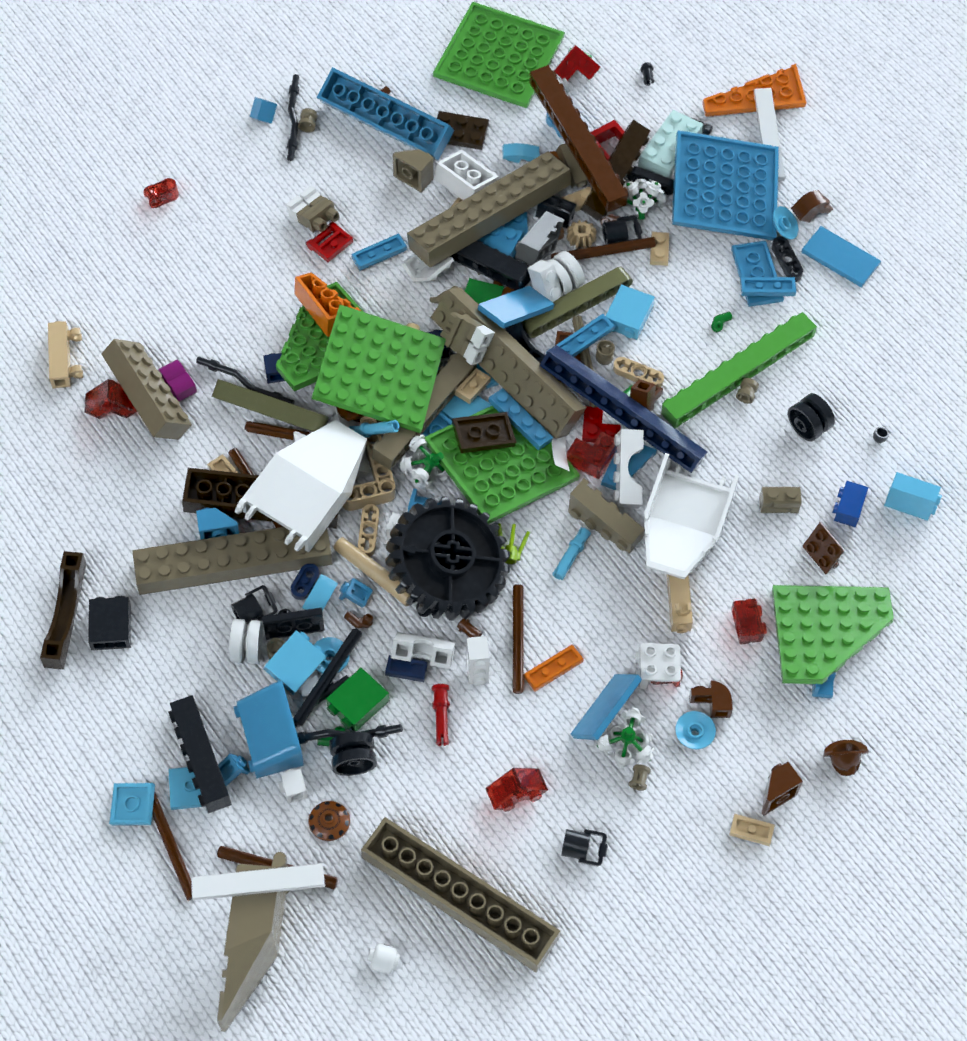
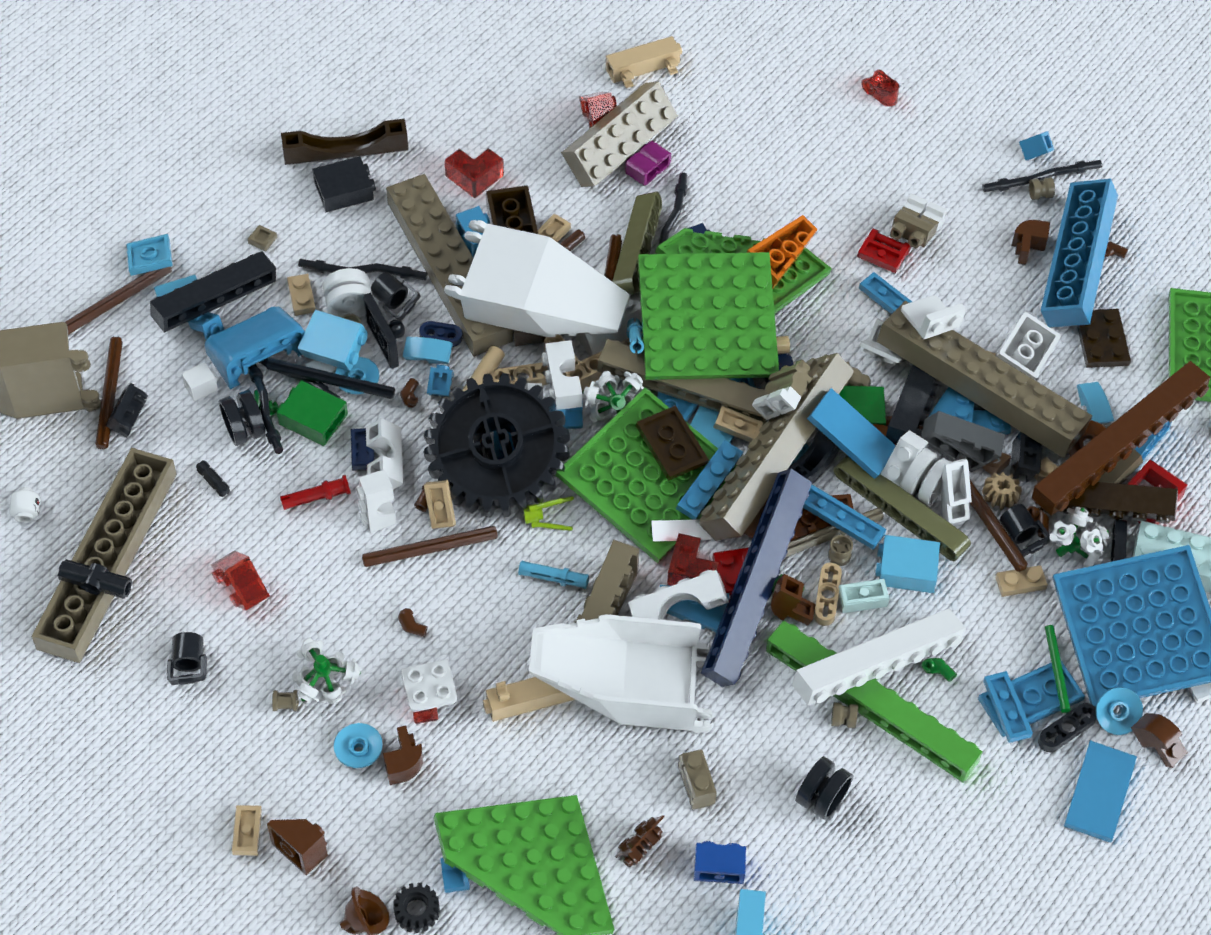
camera: 75 degrees right, 5 degrees down
white tile [191,863,325,901] -> none
dark orange dish [309,801,350,841] -> none
dark tan slope [393,149,434,193] -> none
orange tile [524,644,584,692] -> none
dark azure tile [571,674,642,740] -> none
clear red brick [731,598,767,645] -> none
black hinge [873,427,889,443] -> none
none -> black piece [58,559,133,599]
none -> black hinge [105,383,148,438]
none -> black axle [196,460,230,497]
none -> dark tan tile [247,225,278,252]
none -> tan plate [287,274,316,316]
none -> black bar [298,258,428,281]
none -> black tyre [393,883,440,933]
none -> reddish brown arm [398,608,428,637]
none -> tan plate [424,480,456,529]
none -> clear red brick [444,148,504,198]
none -> white arch [541,340,582,410]
none -> white brick [792,608,966,706]
none -> light aqua slope [839,579,889,613]
none -> white bracket [901,295,966,339]
none -> white slope [941,458,972,524]
none -> reddish brown brick [1011,220,1050,265]
none -> green bar [1045,625,1071,713]

